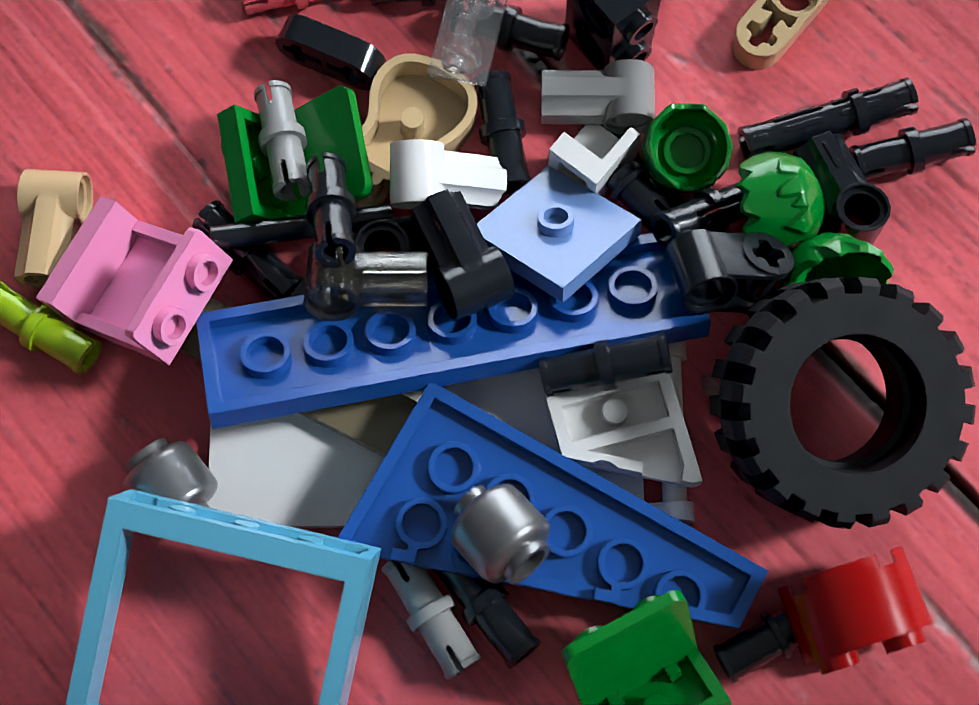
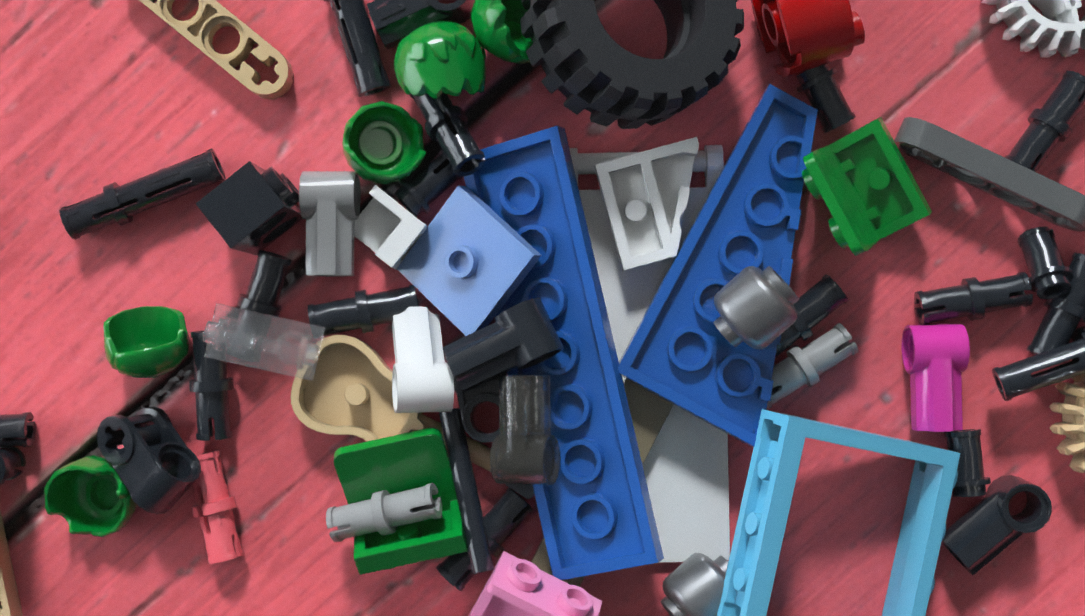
camera: 85 degrees left, 15 degrees up
black beam [275,14,386,90] -> none
black pin [305,152,357,268] -> none
black pin [539,332,673,397] -> none
black piece [665,229,794,314] -> none

